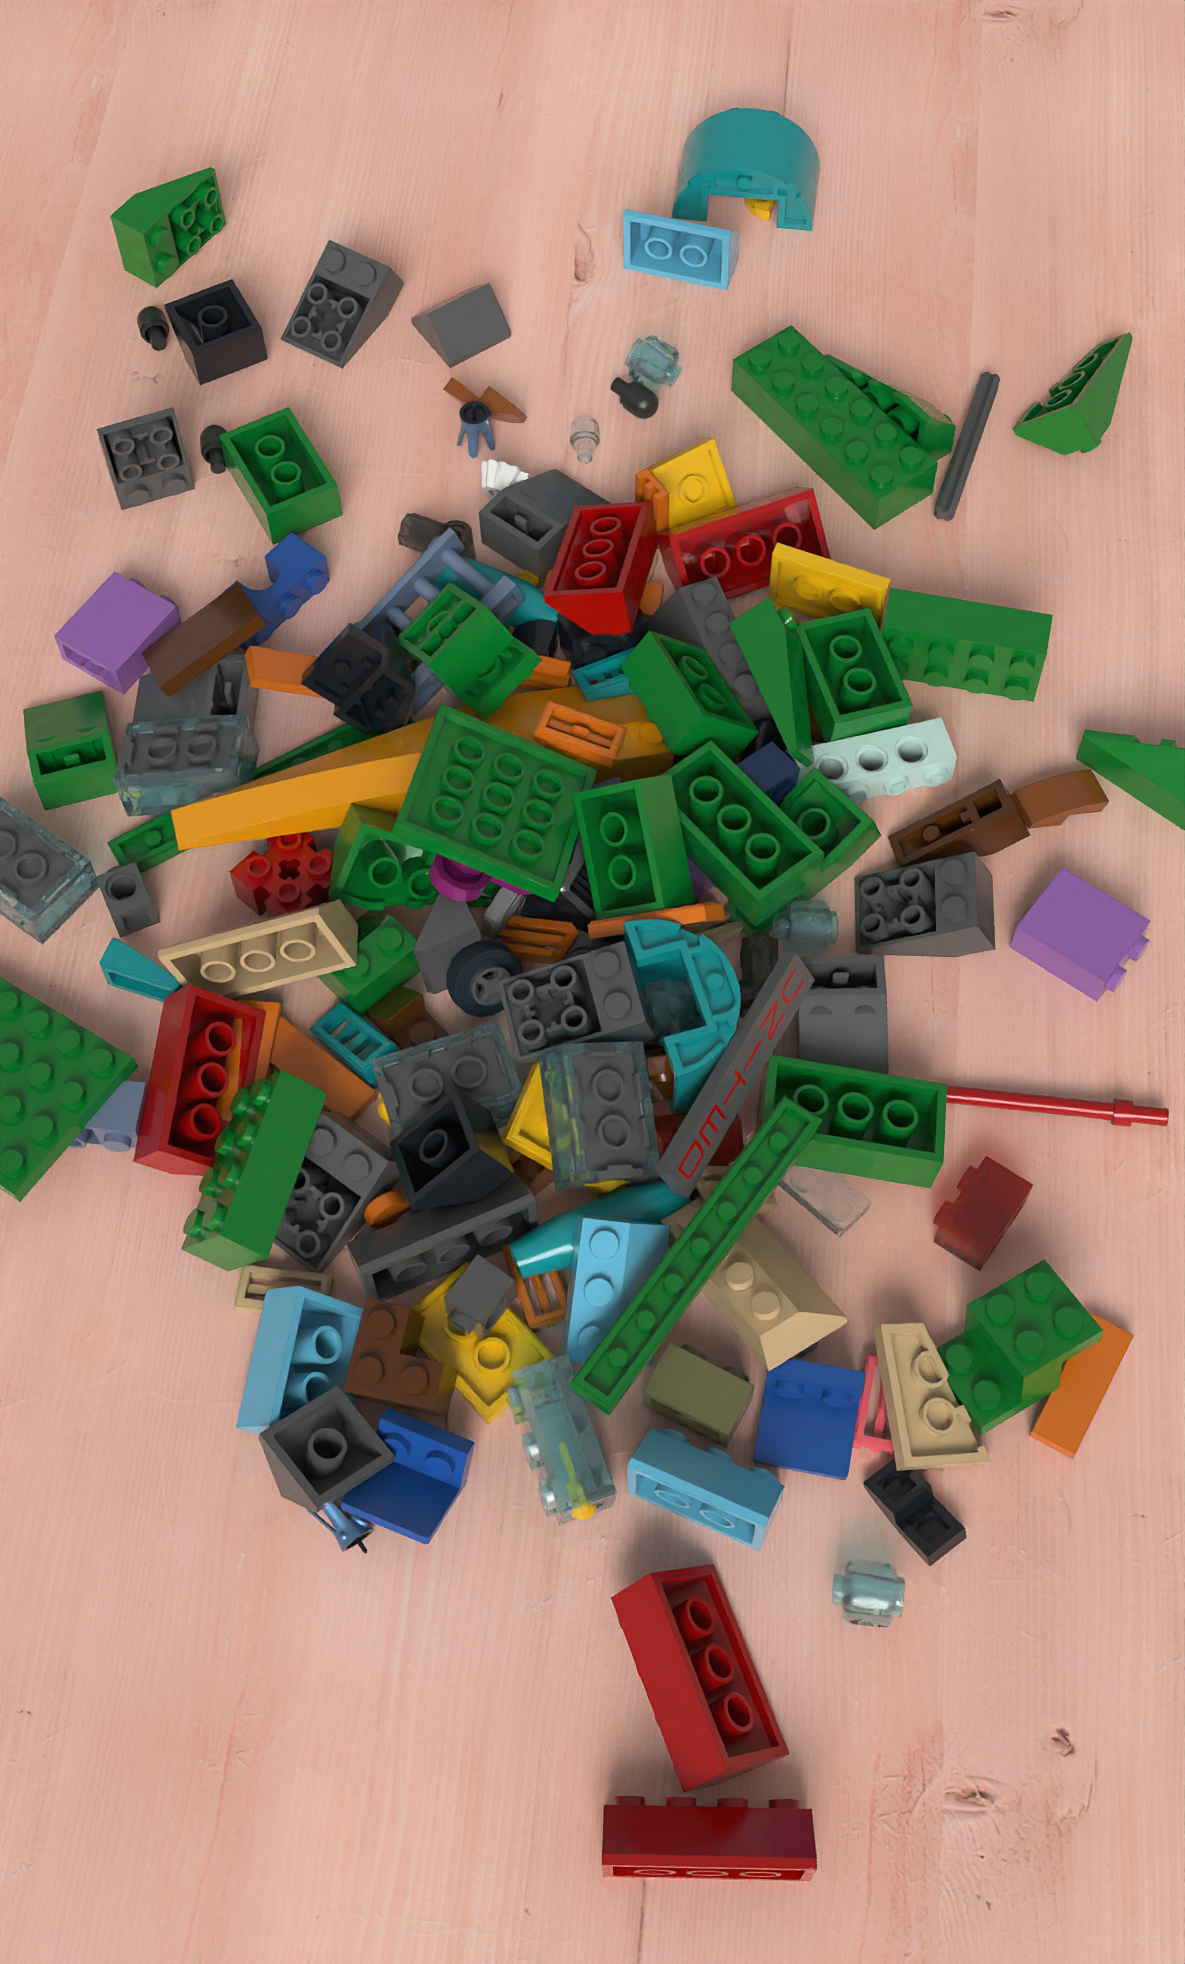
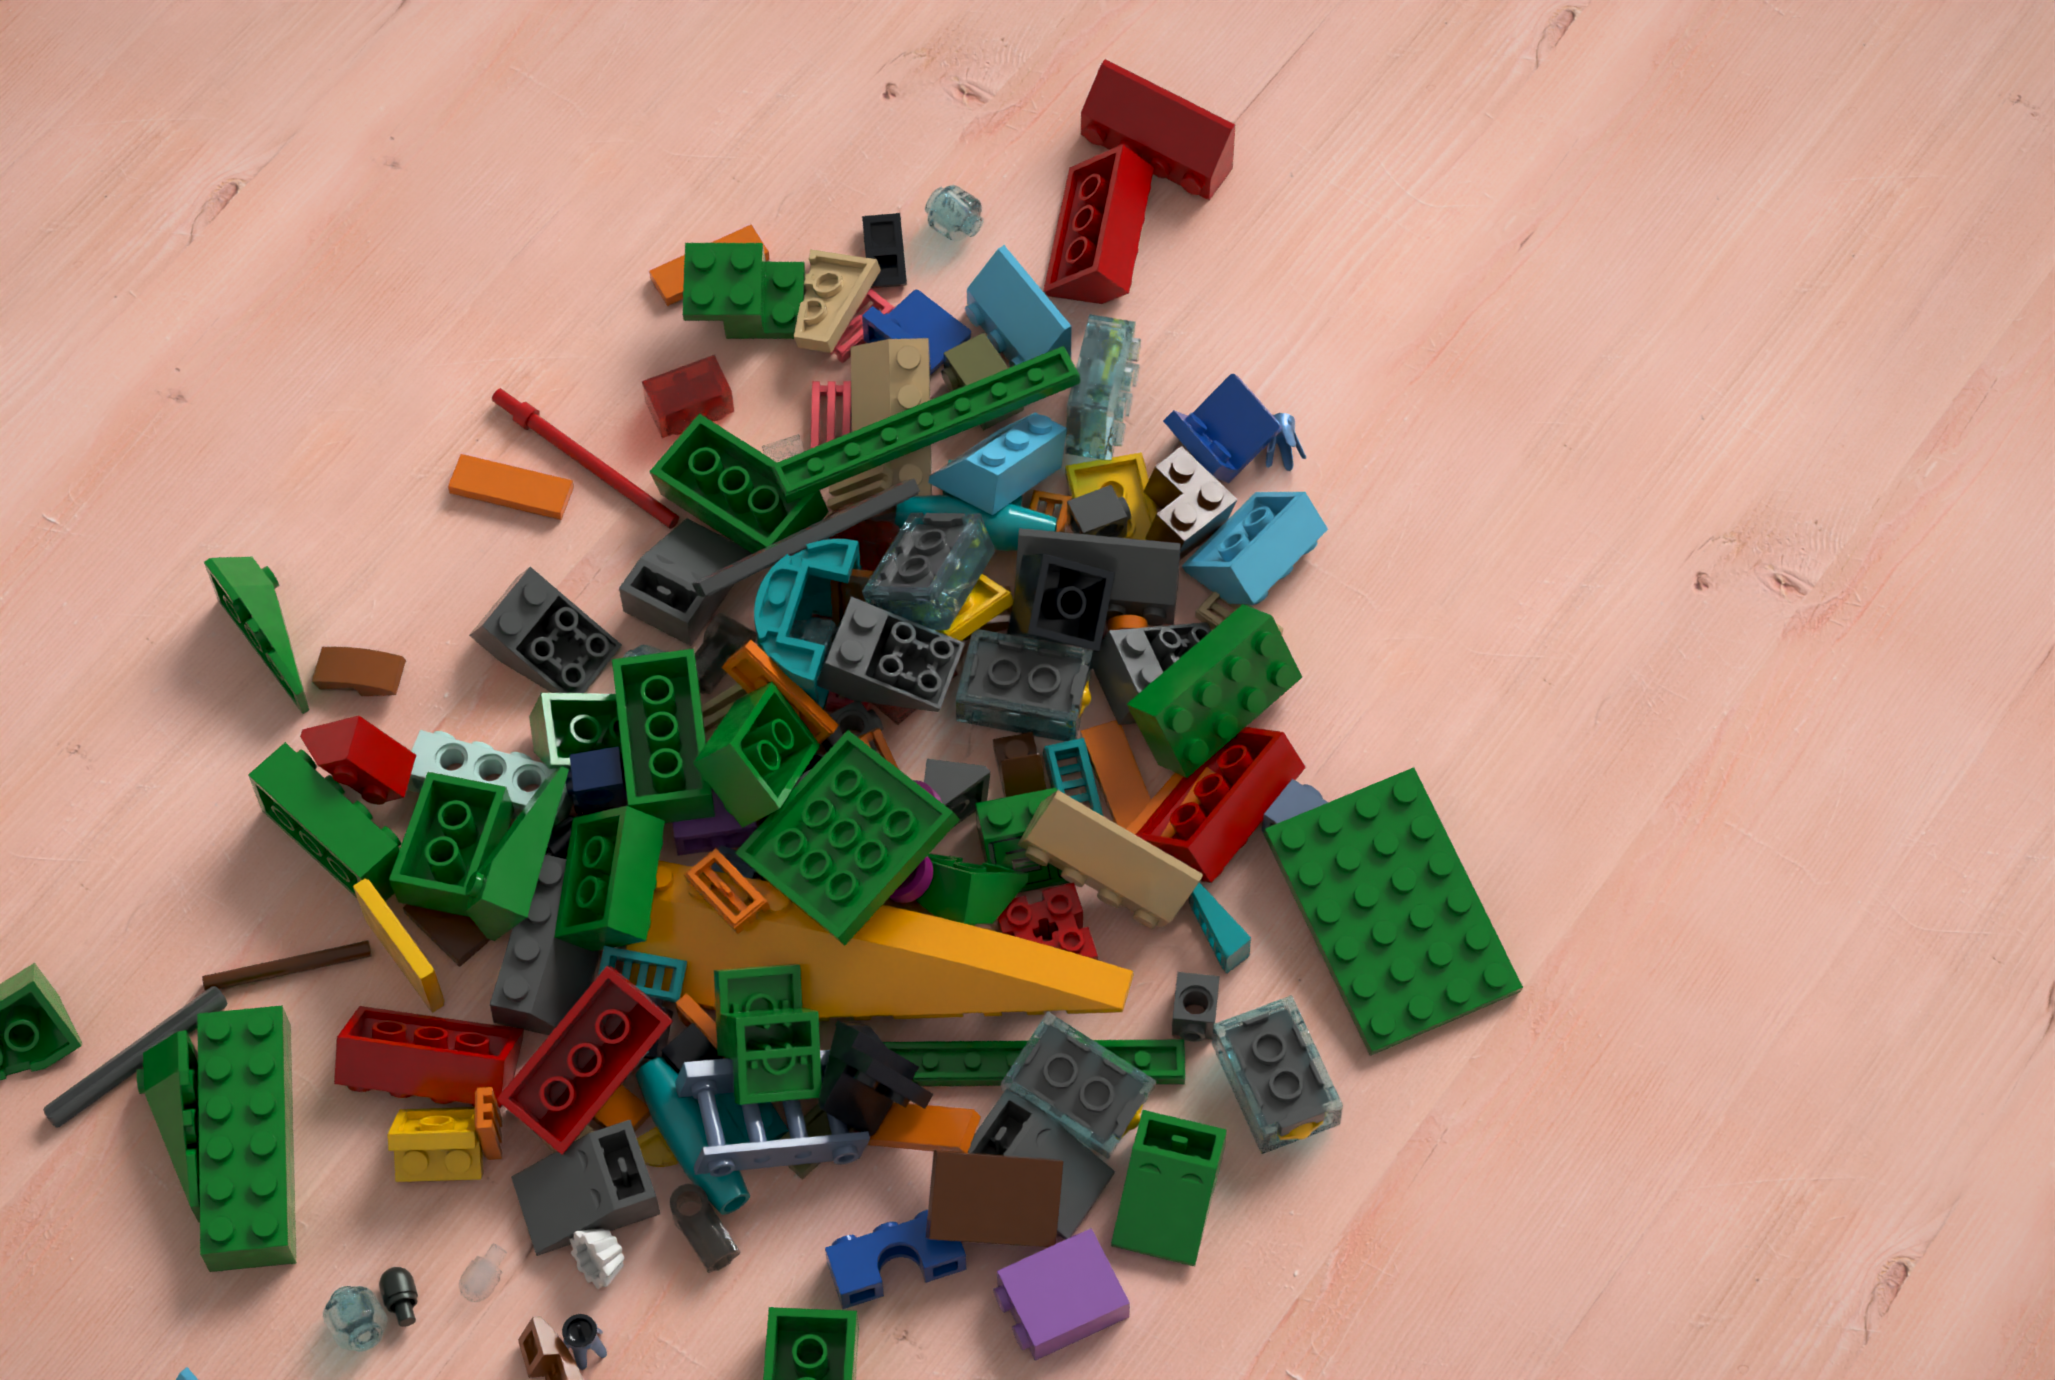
camera: 150 degrees left, 0 degrees up
dark grey slope [258,1385,395,1513] -> none
black wheel [446,940,524,1017] -> none
reddish brown slope [888,779,1030,868] -> none
medium lavender brick [1010,867,1151,1002] -> none
none -> reddish brown bar [202,940,372,991]
none -> red slope [300,715,416,805]
none -> orange tile [448,454,574,520]
none -> coral tile [811,381,851,448]

